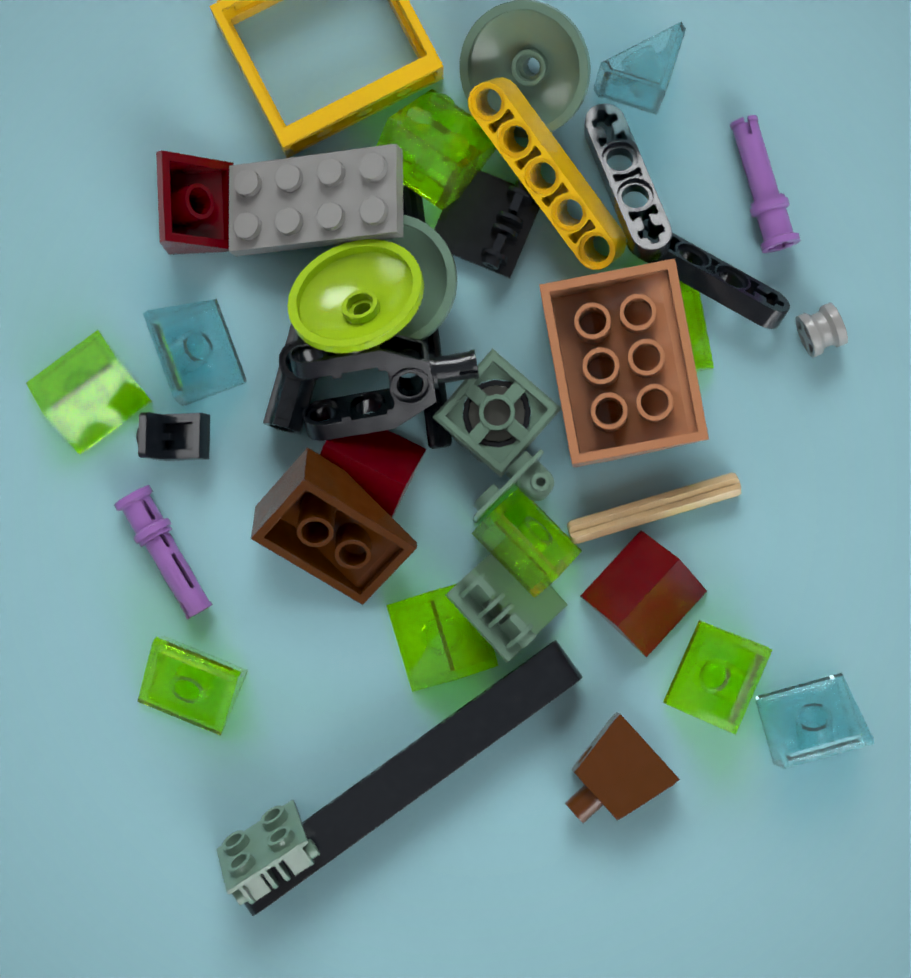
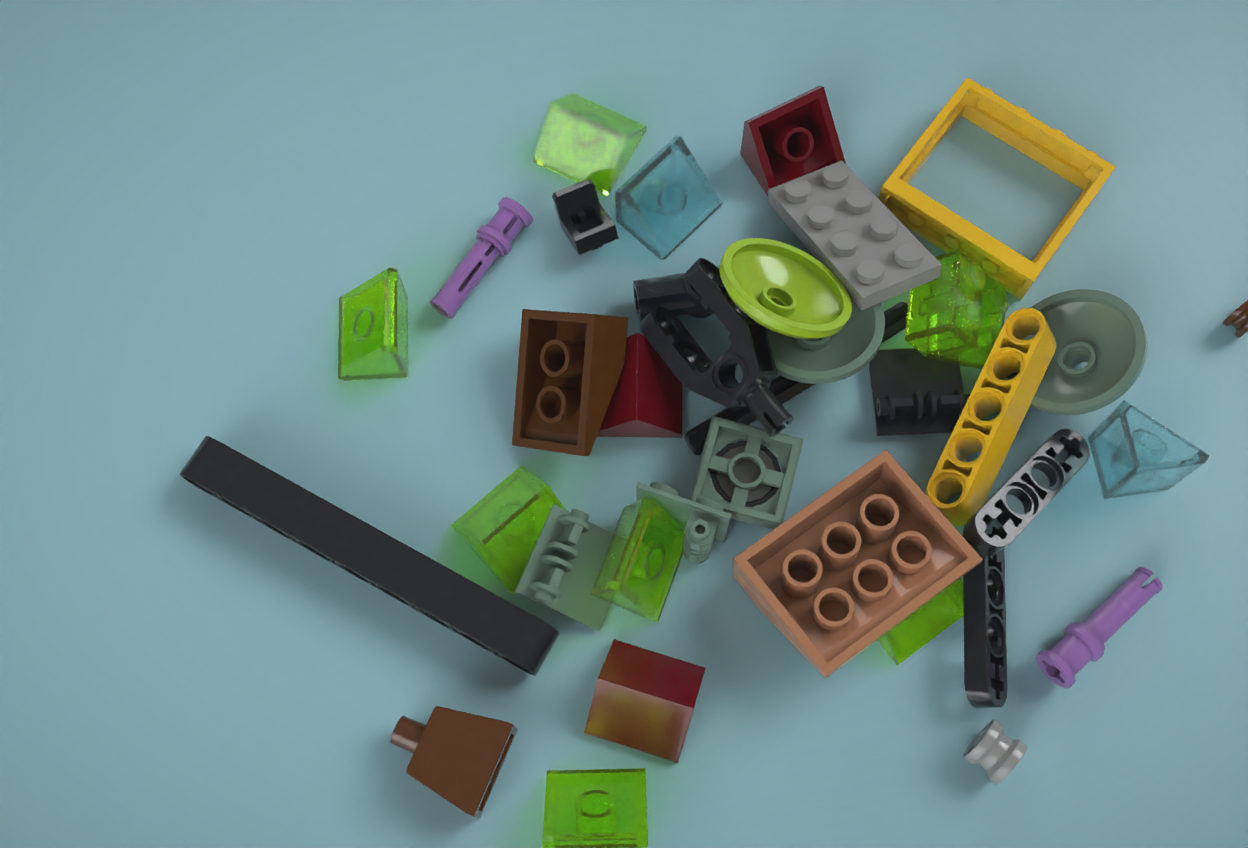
camera: 70 degrees right, 15 degrees down
sand green hinge [216,800,320,905] -> none
tan axle [567,472,742,544] -> none

